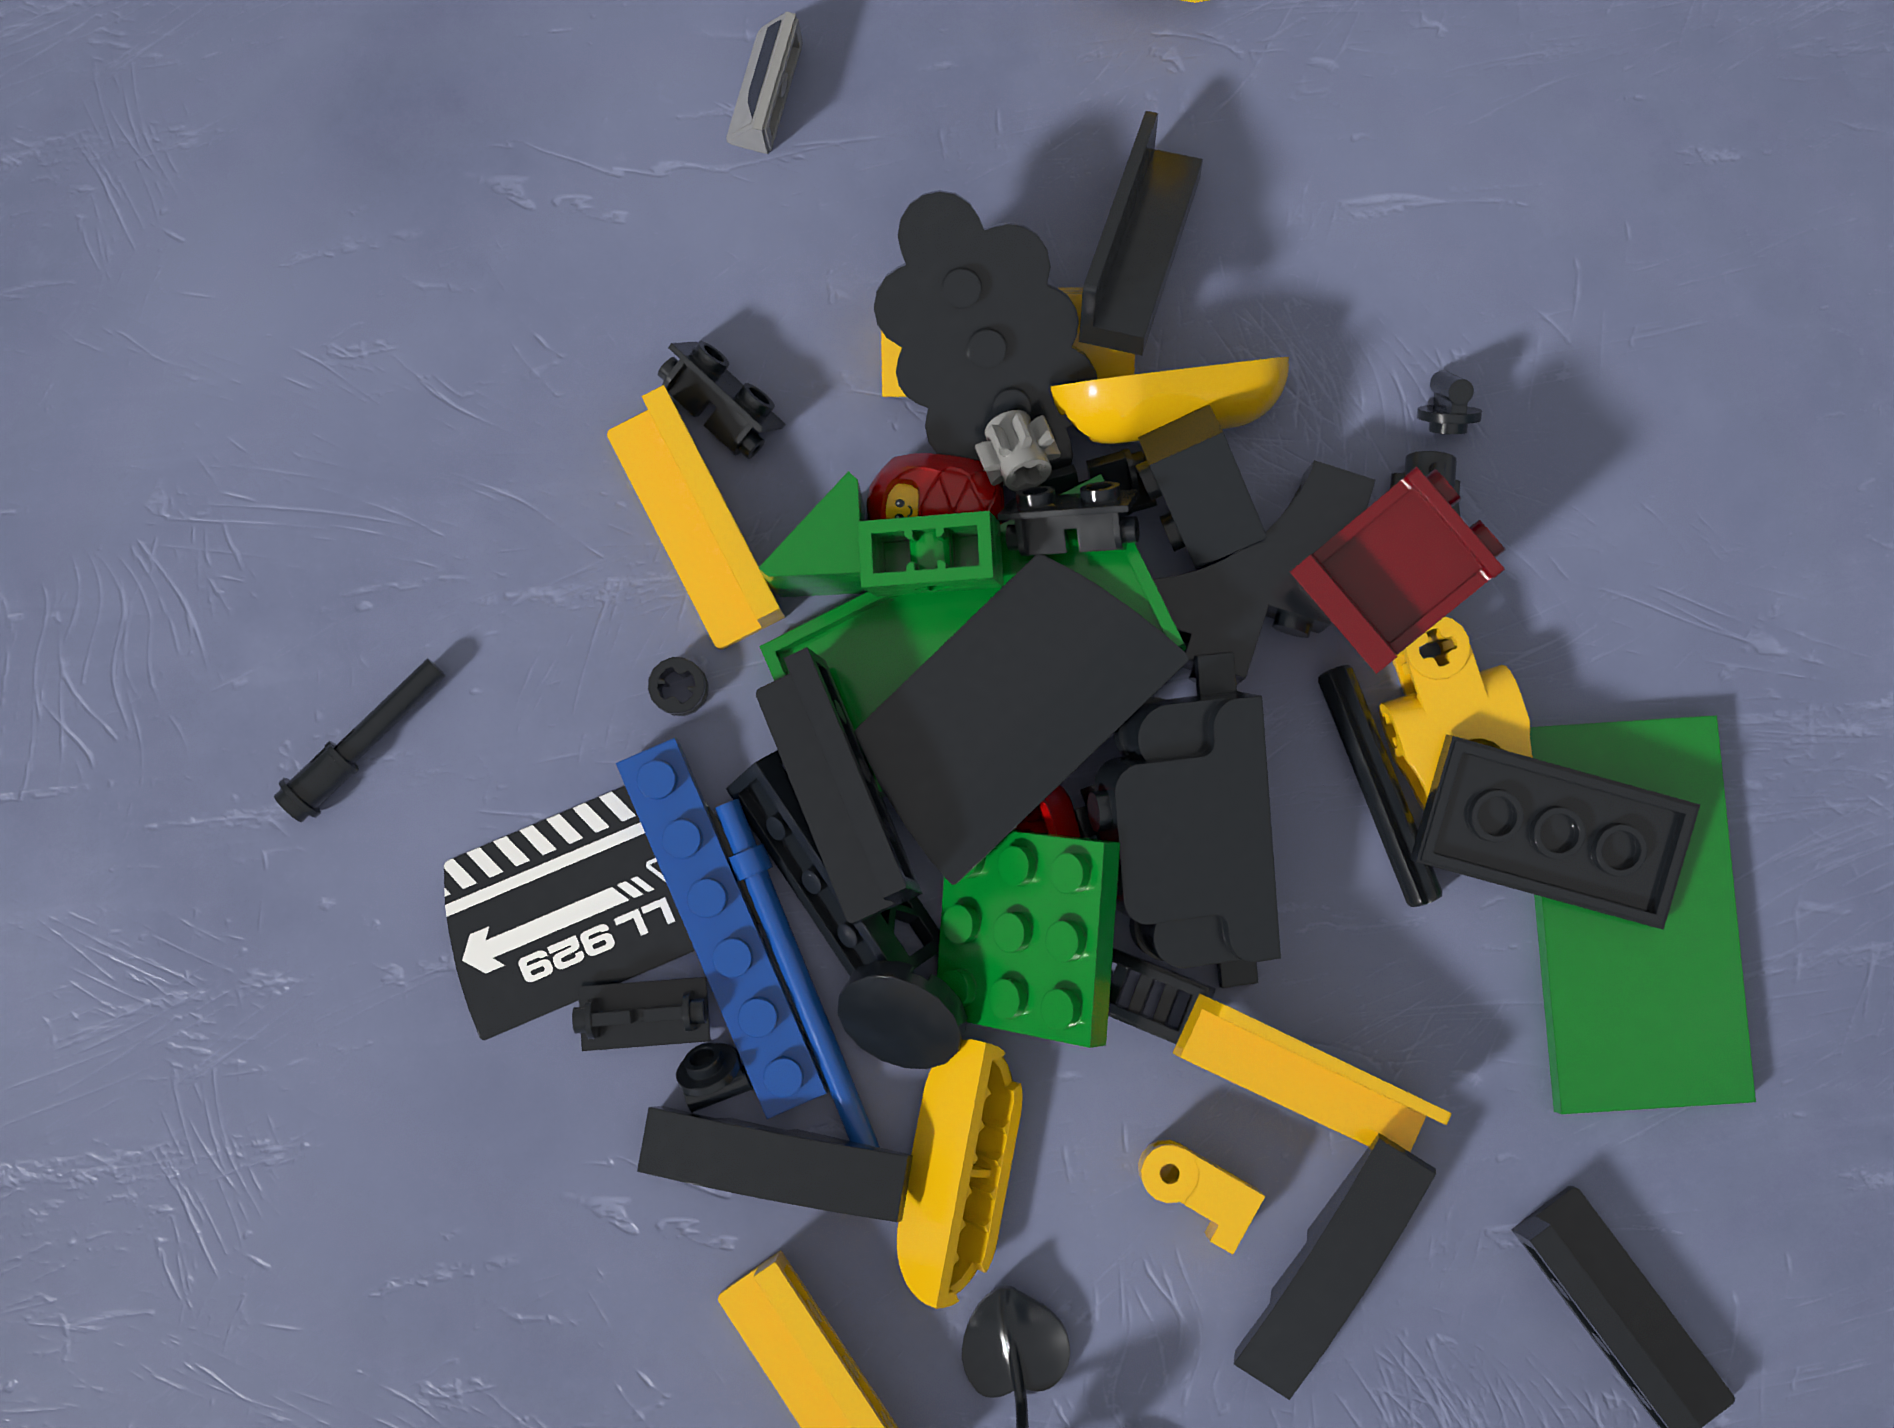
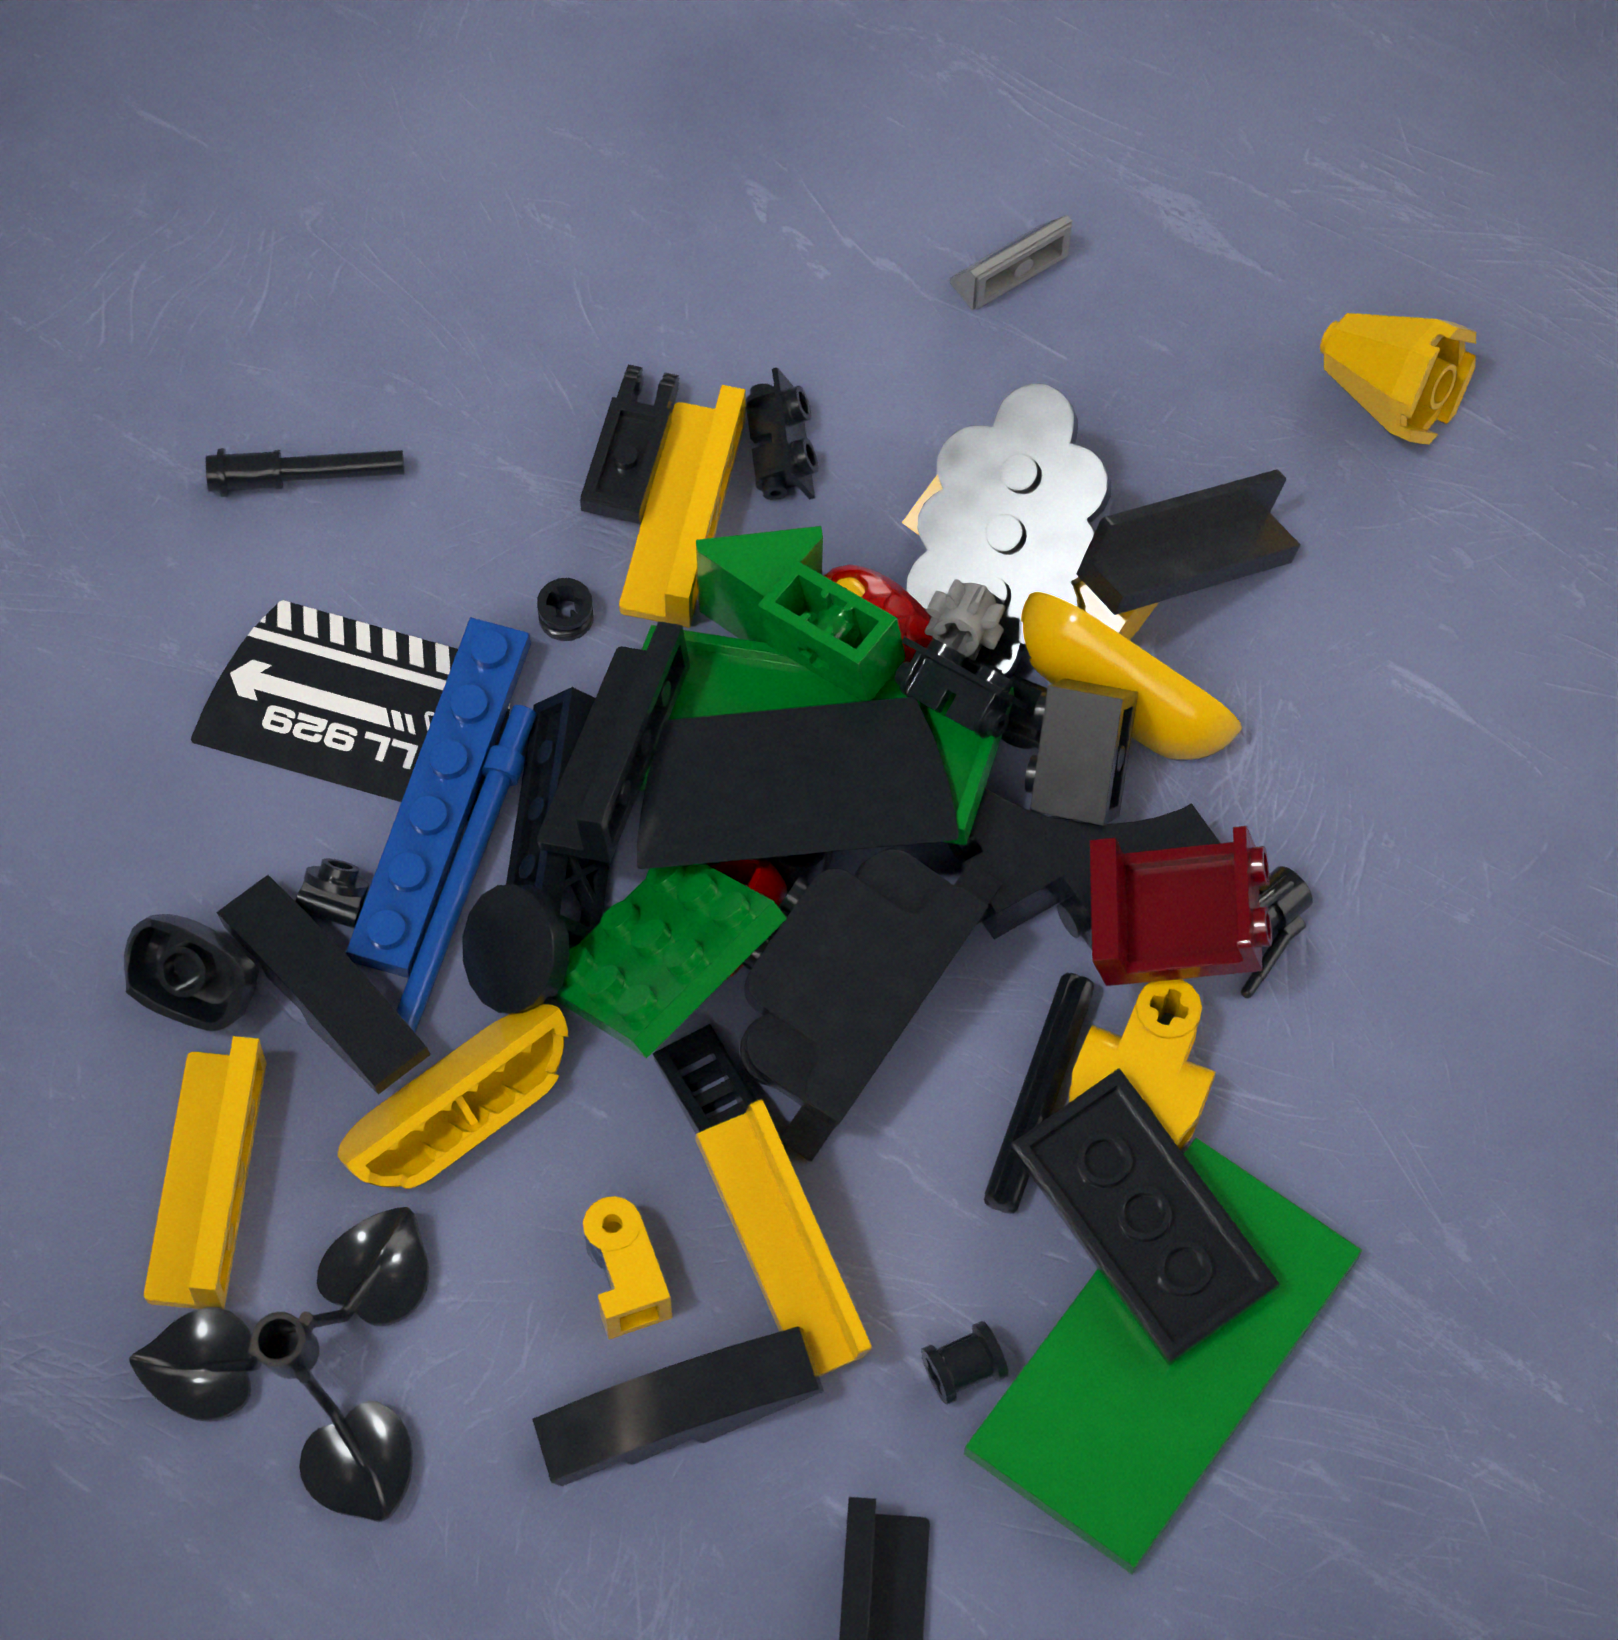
camera: 35 degrees right, 20 degrees down
black hinge [572,977,711,1051] -> none
black plate [1417,371,1482,434] -> none
none -> black piece [124,914,259,1031]
none -> black hinge [580,365,679,524]
none -> black bush [921,1321,1009,1404]

